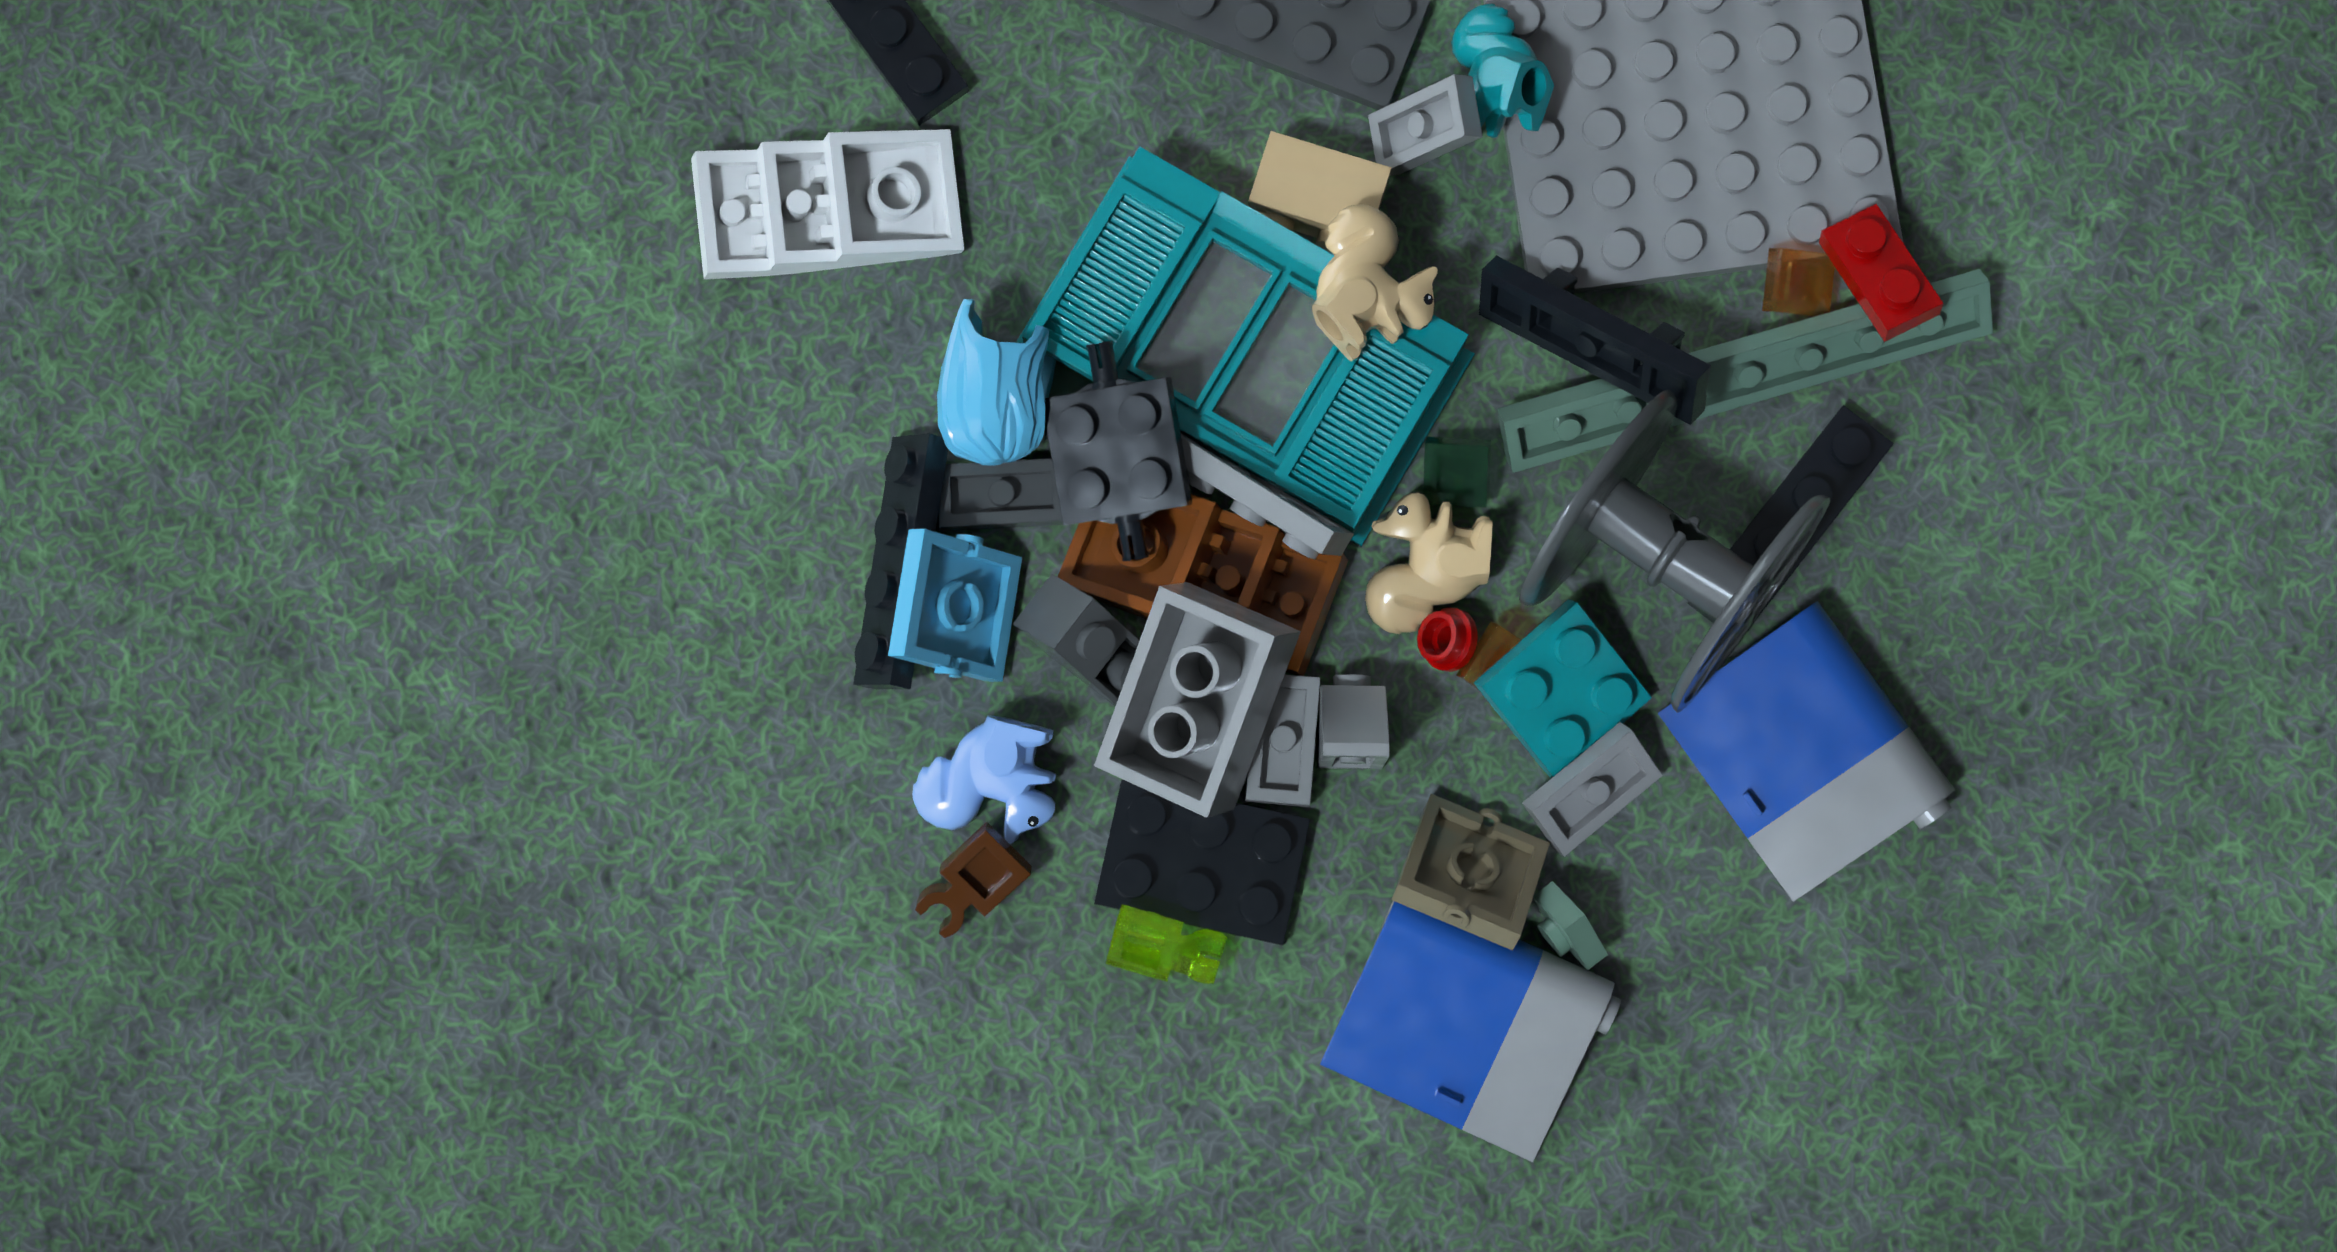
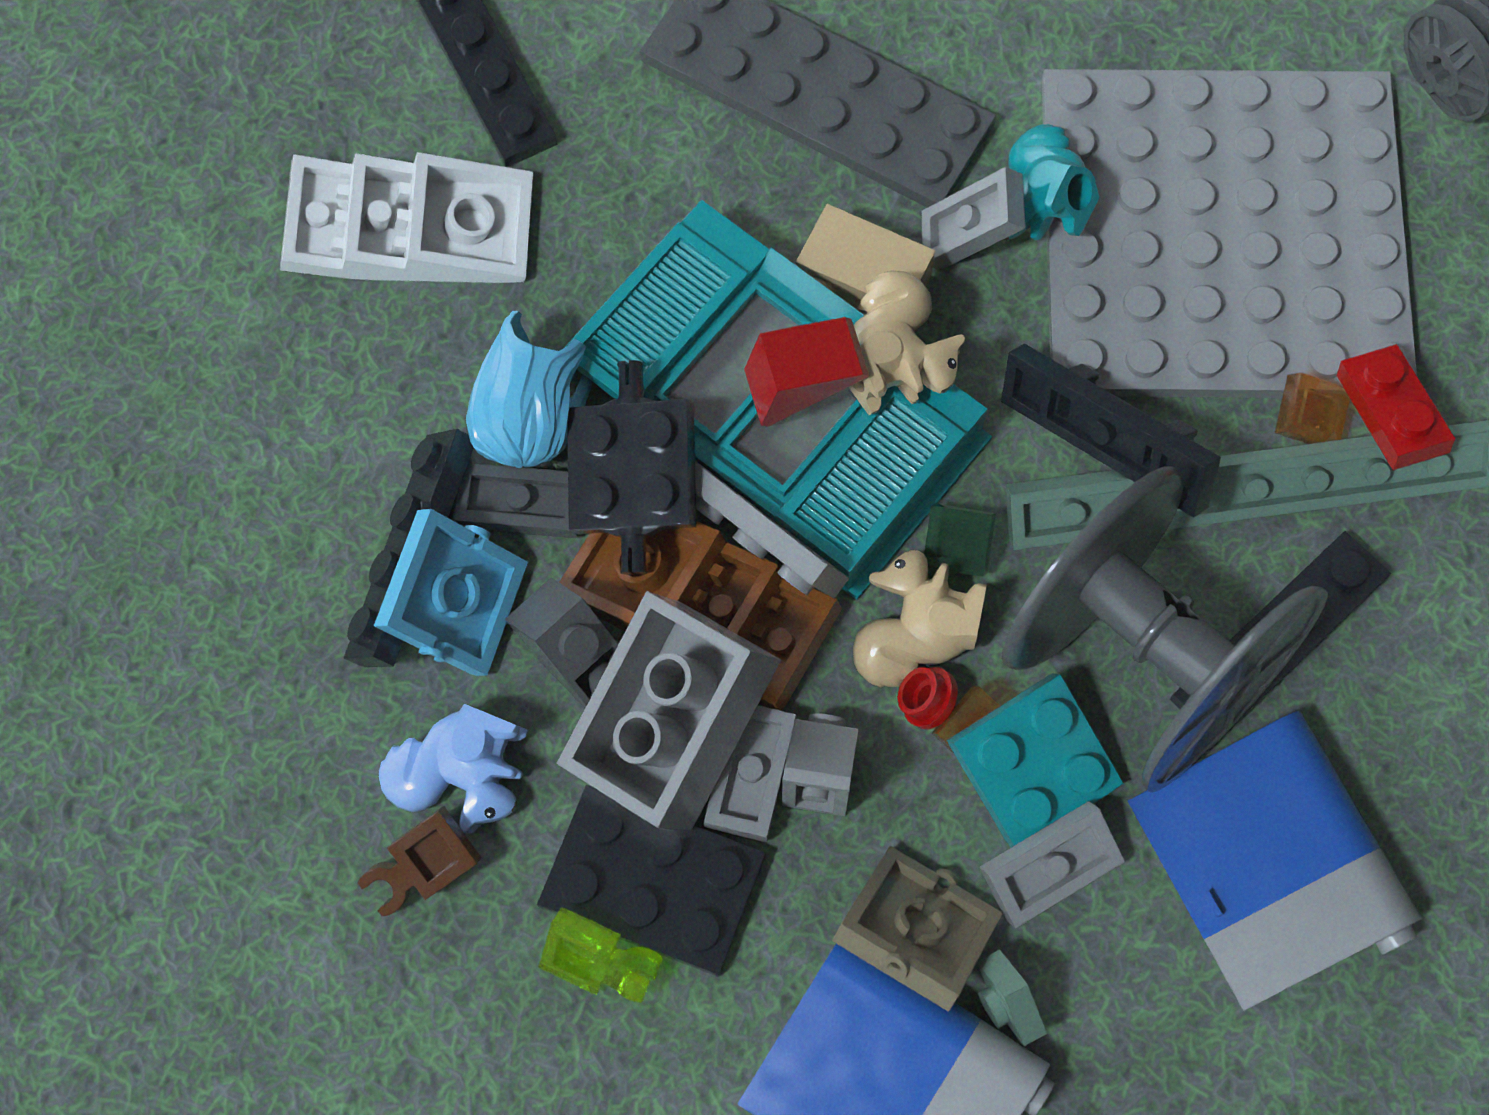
camera: 10 degrees right, 10 degrees down
none -> red slope [744,317,870,427]

